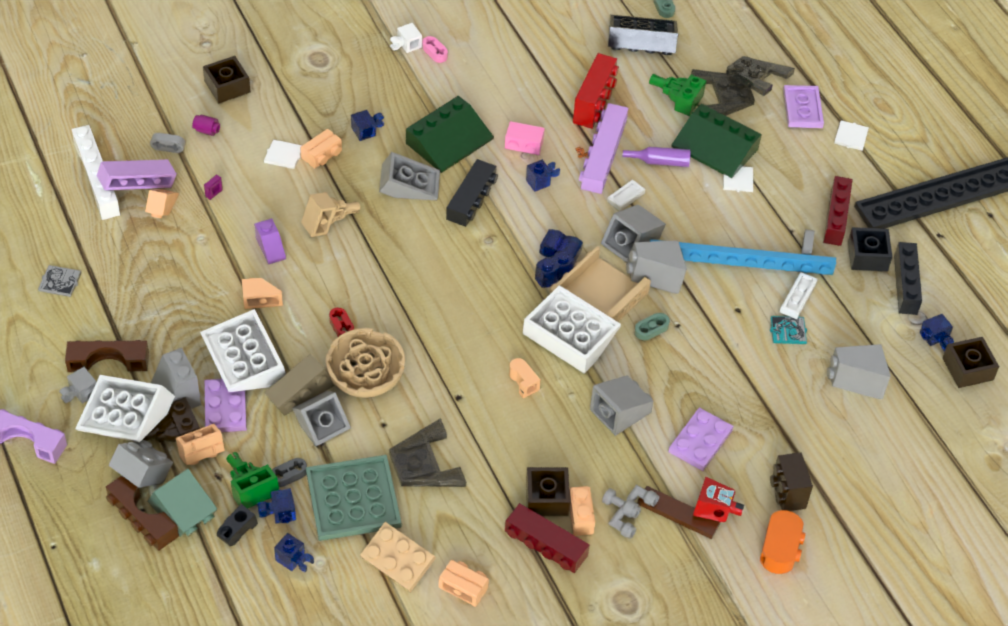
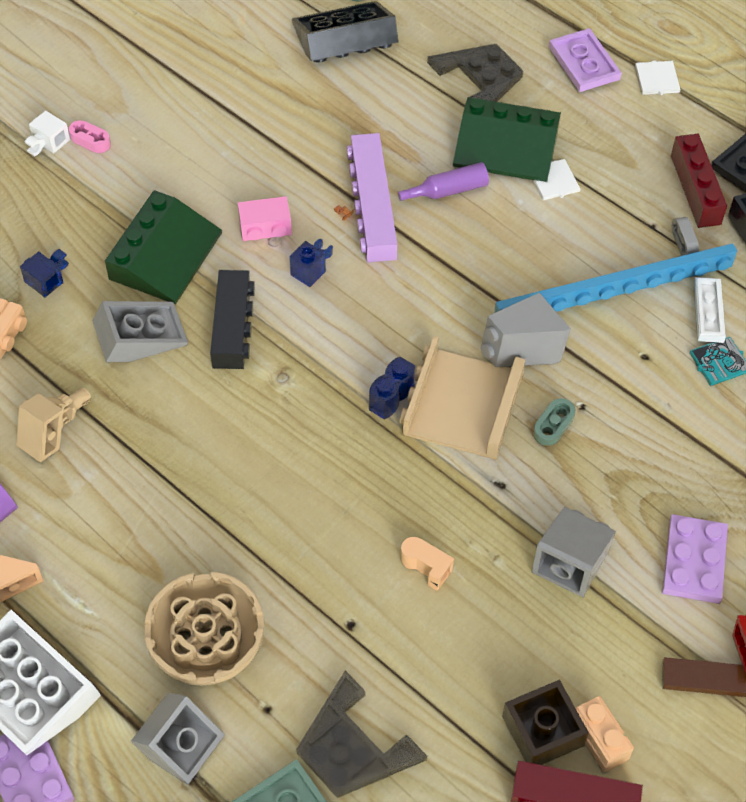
camera: 20 degrees left, 5 degrees up
dark tan wedge [265,354,335,416] -> none
red beam [329,307,354,337] -> none
white slope [523,285,621,374] -> none
clear blue brick [539,229,583,266] -> none
red brick [573,53,619,129] -> none
light grey slope [601,205,666,262] -> none
light grey piece [602,484,659,539] -> none
white tile [607,179,646,211] -> none
green brick [649,74,706,116] -> none
clear smoke wing [726,56,795,96] -> none

